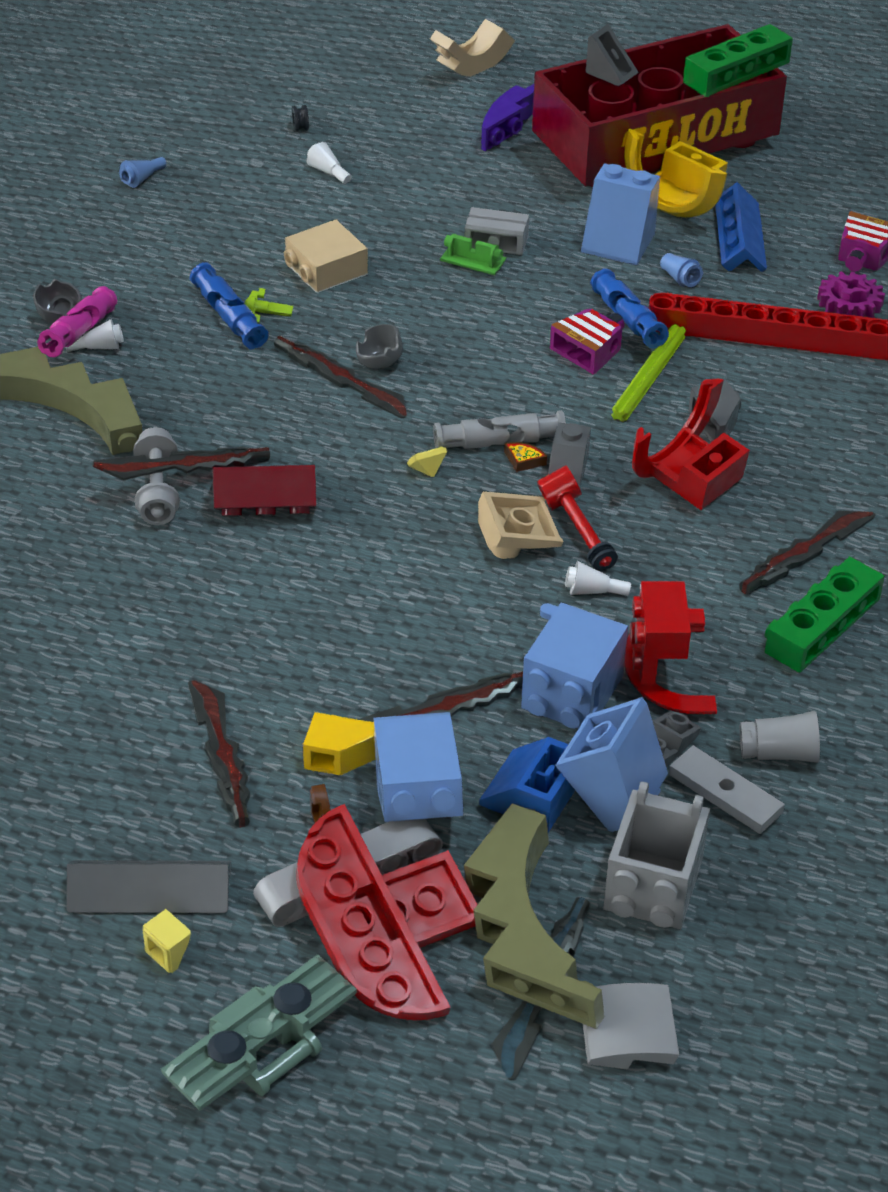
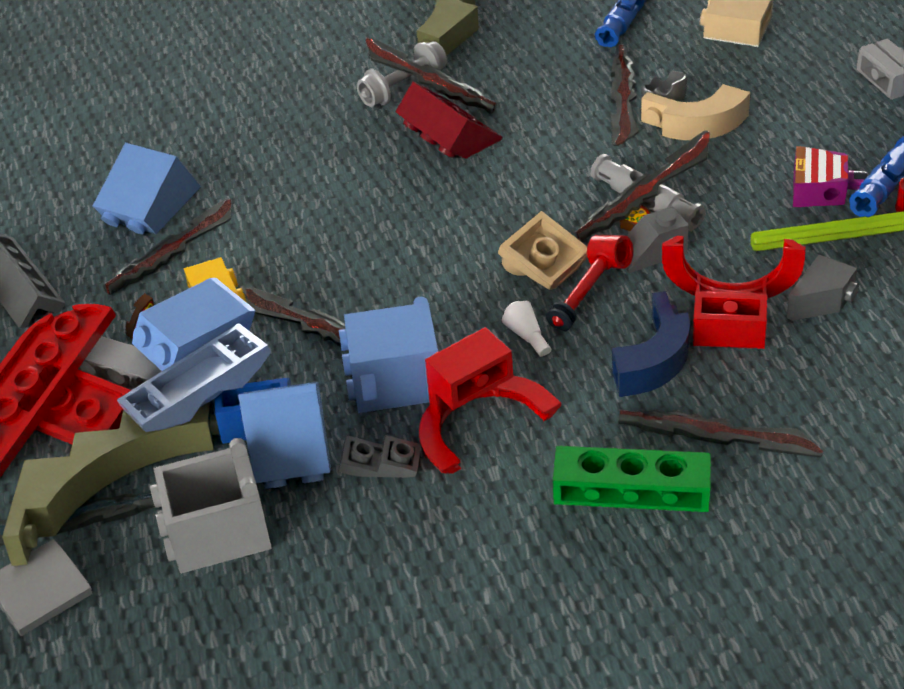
camera: 60 degrees right, 0 degrees up
lime piece [244,288,293,324] -> none
light yellow slope [407,447,447,477] -> none
bright green hinge [440,233,506,275] -> none
light grey tile [669,745,785,834] -> none
light grey plant [739,711,820,763] -> none
none -> medium blue slope [93,143,201,234]
none -> sand blue slope [117,323,271,432]
none -> pearl dark grey sword [574,130,710,242]
none -> dark blue arch [612,291,690,397]
none -> tan arch [641,84,750,140]

